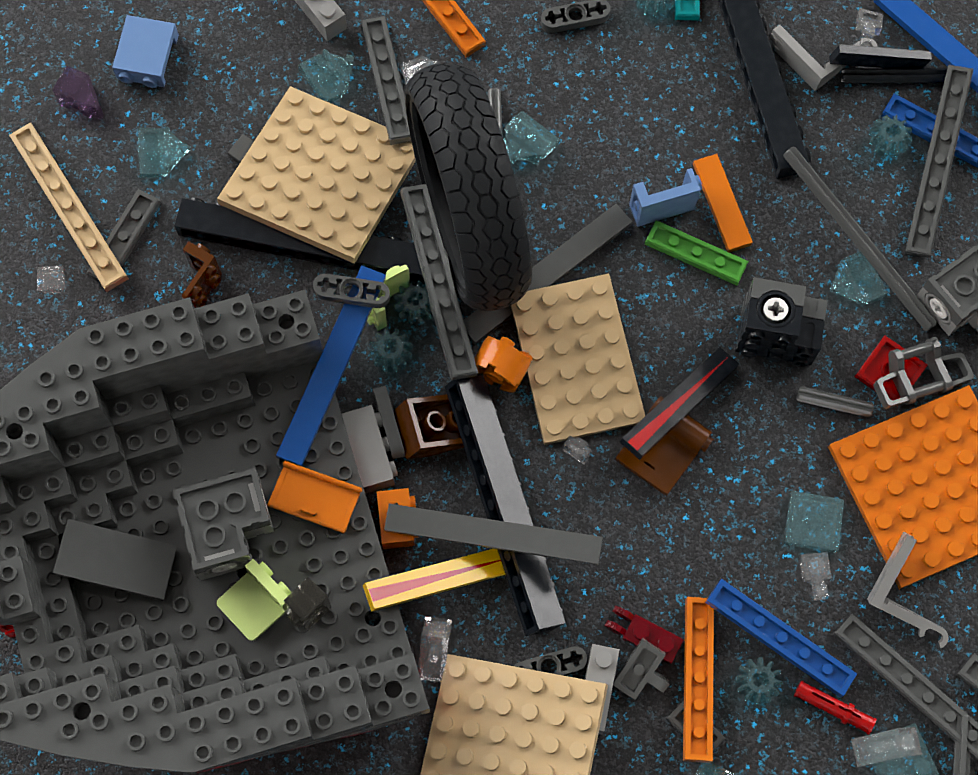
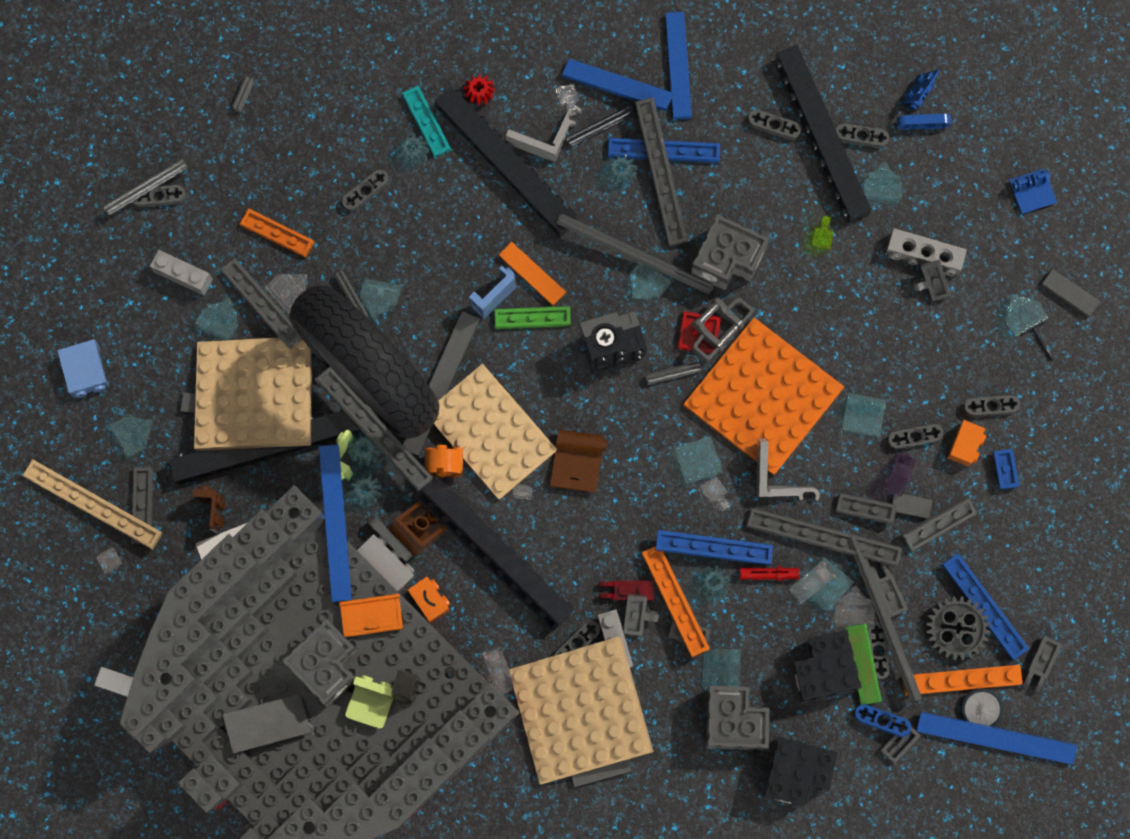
camera: 25 degrees left, 5 degrees up
clear purple slope [53,65,104,120] -> none
dark grey beam [313,274,390,308] -> none
yellow tile [363,549,505,612] -> none
dark grey tile [384,504,603,565] -> none
black tile [620,347,739,460] -> none
black tile [829,44,932,68] -> none

